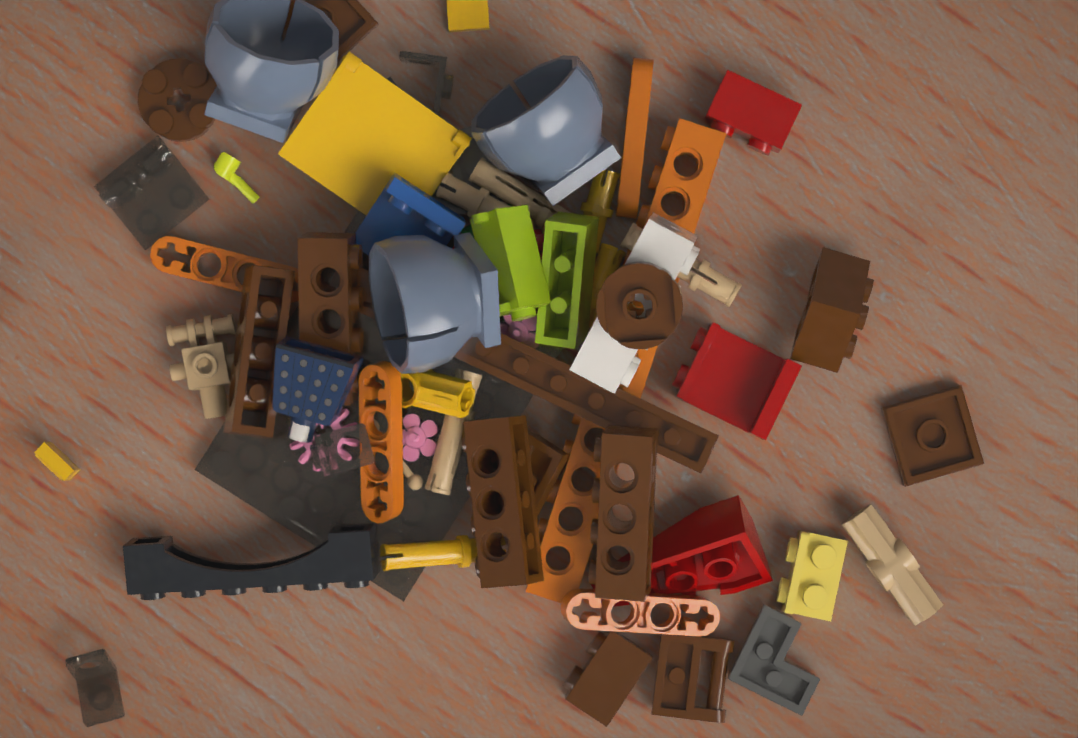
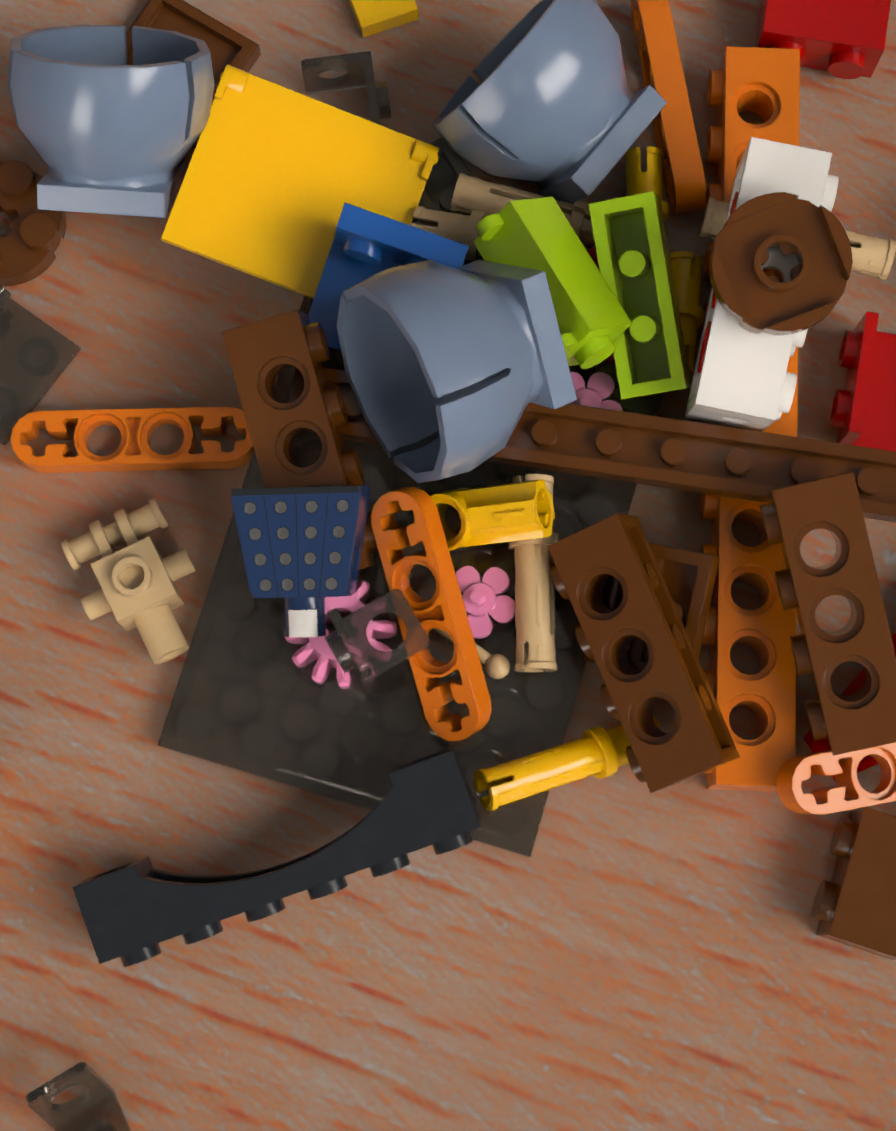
camera: 15 degrees left, 10 degrees down
neon yellow hand [214,152,260,204] -> none
reddish brown brick [223,265,295,439] -> none

